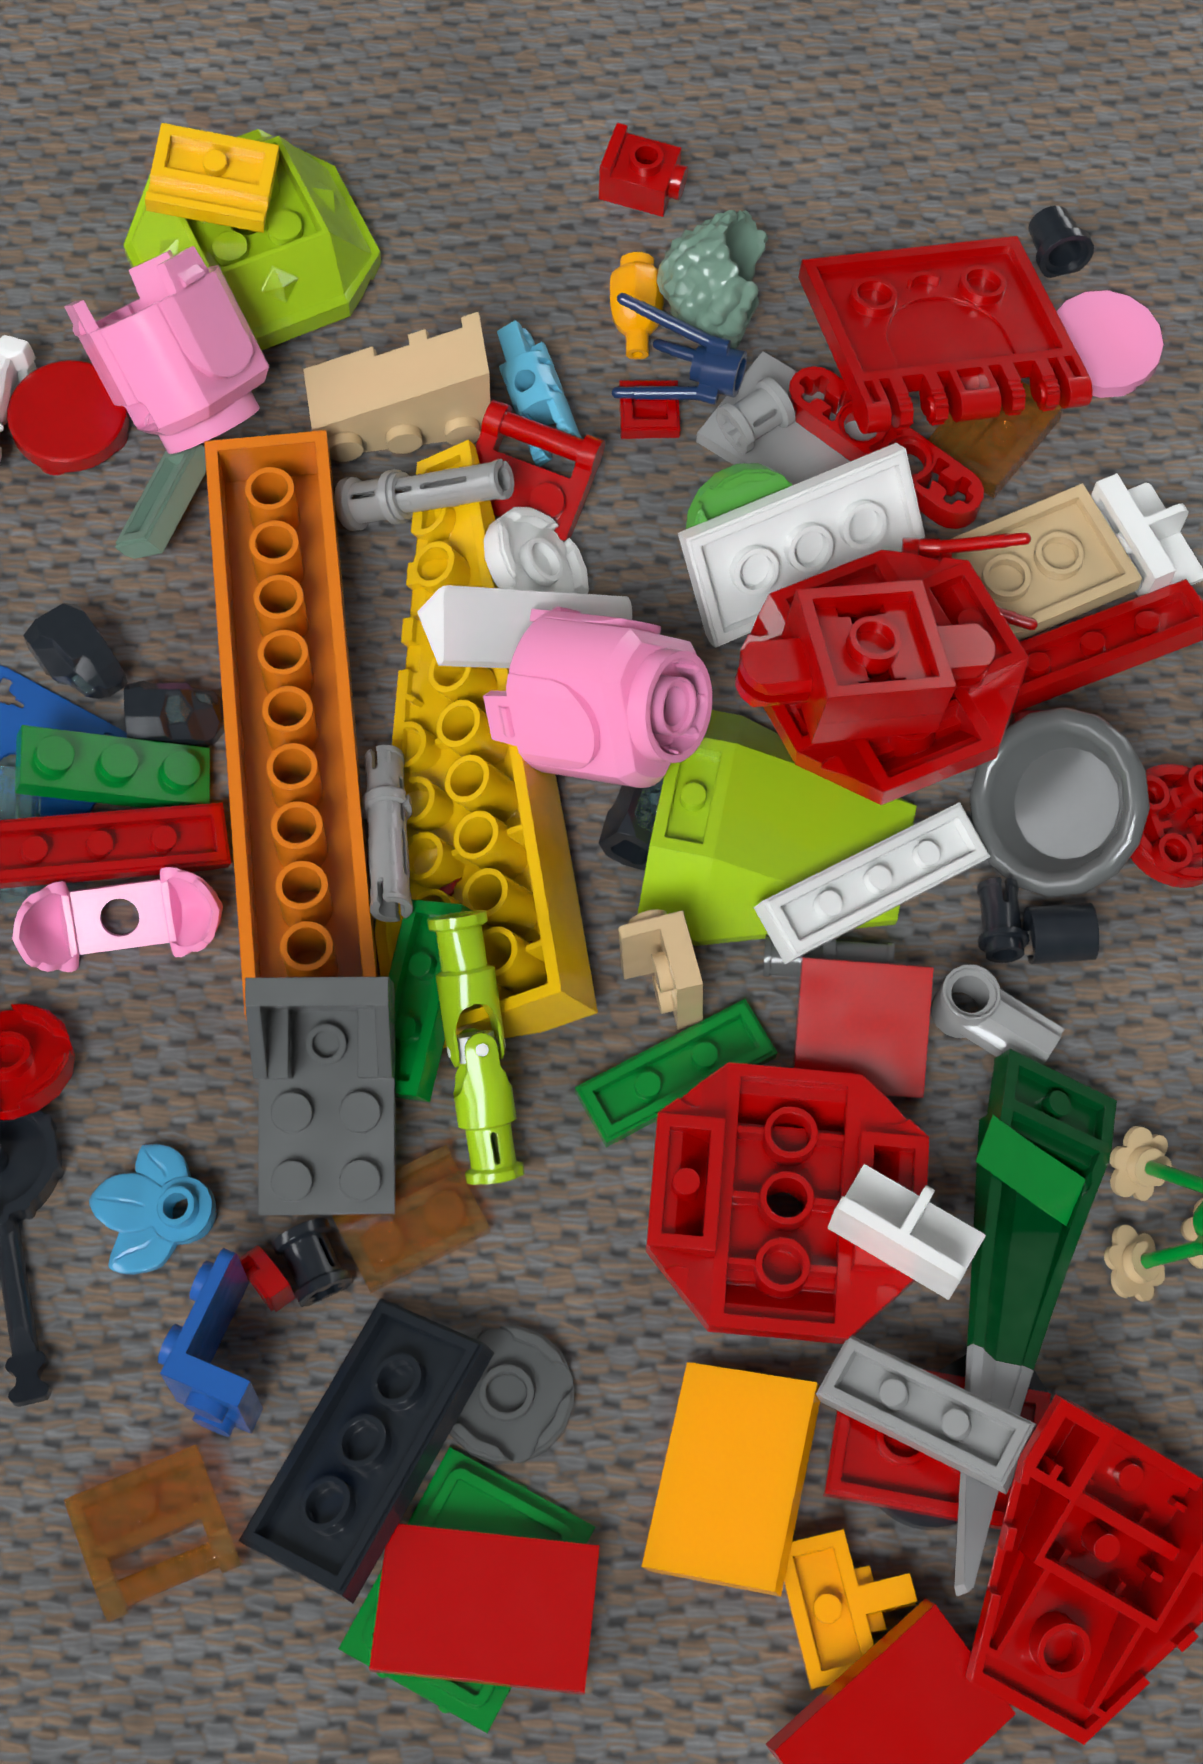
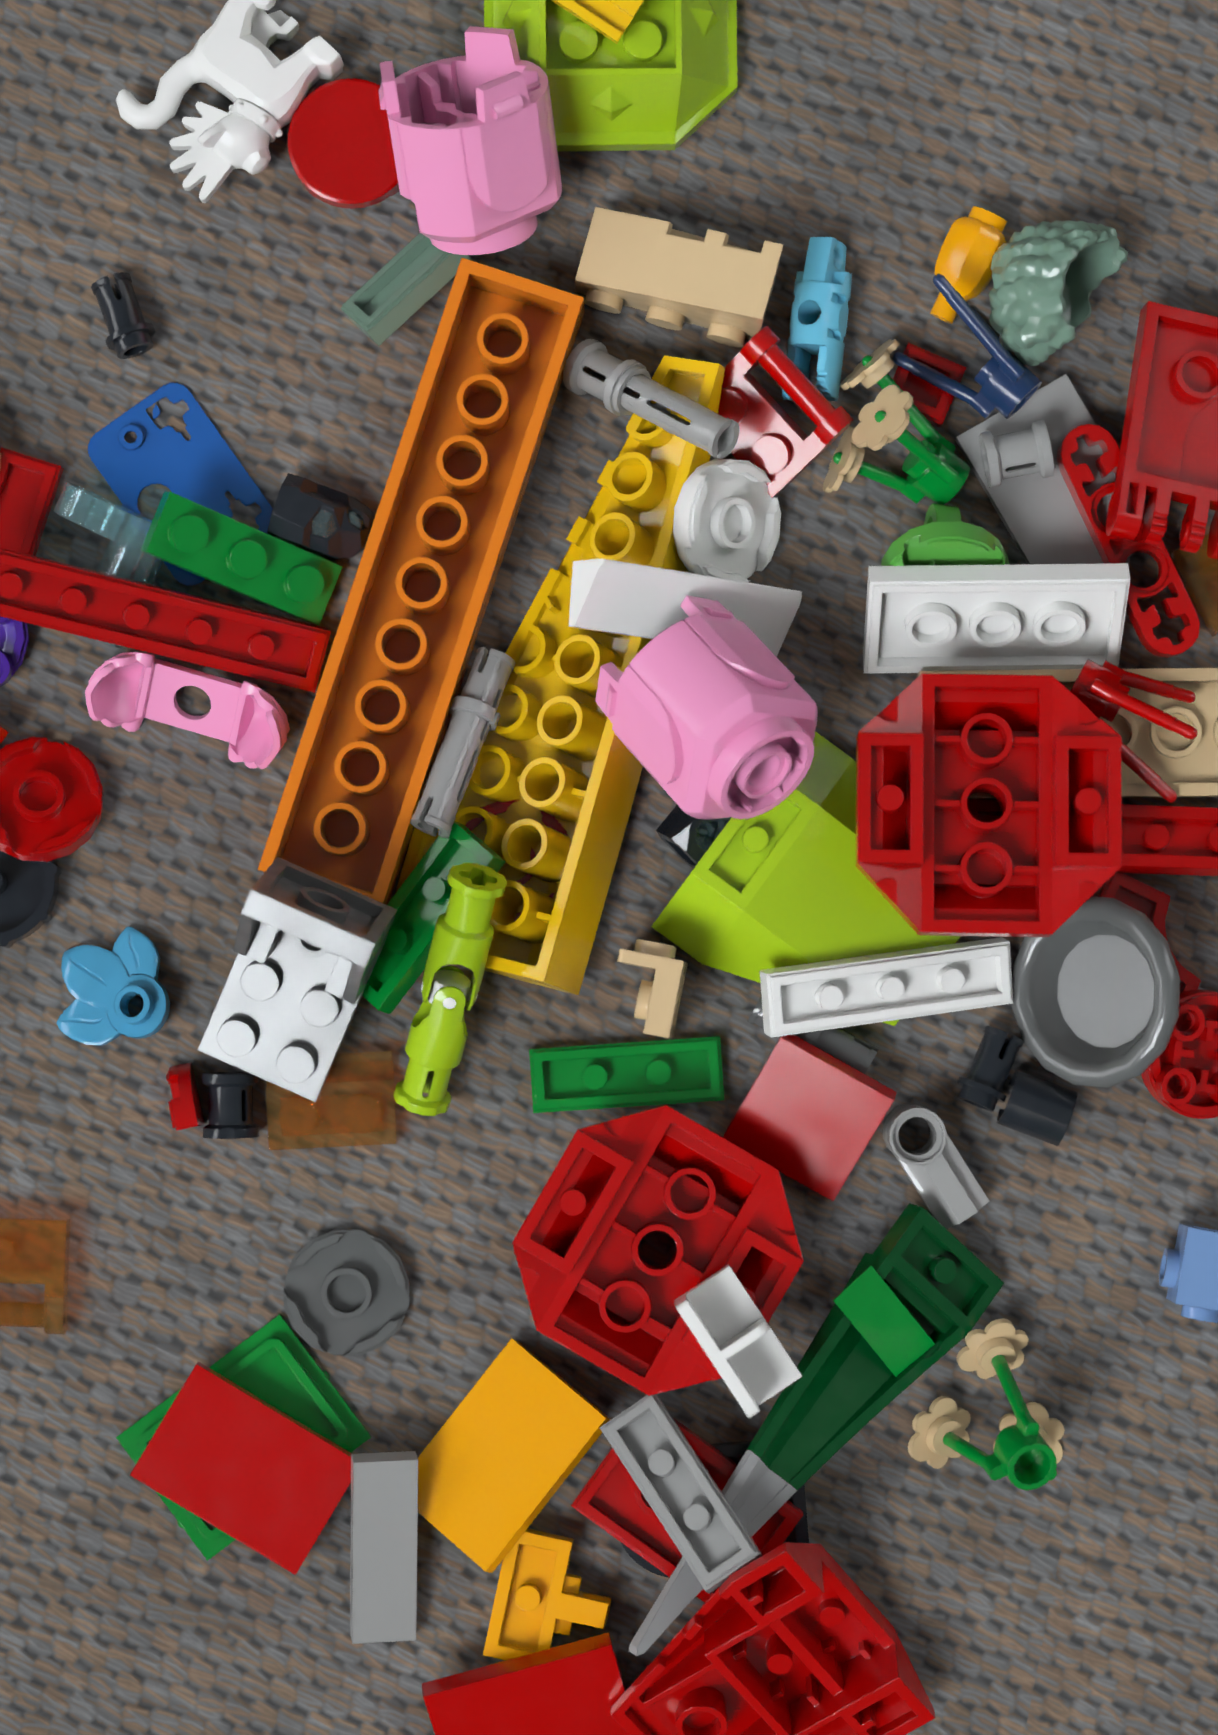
camera: 30 degrees right, 20 degrees up
black rock [23,603,128,699] -> none
blue bracket [158,1248,263,1437] -> none
black tile [239,1298,495,1604] -> none
red brick [599,123,688,217] -> none
red brick [735,579,995,743] -> none
none -> light grey tile [350,1451,418,1644]
none -> plant [823,339,970,505]

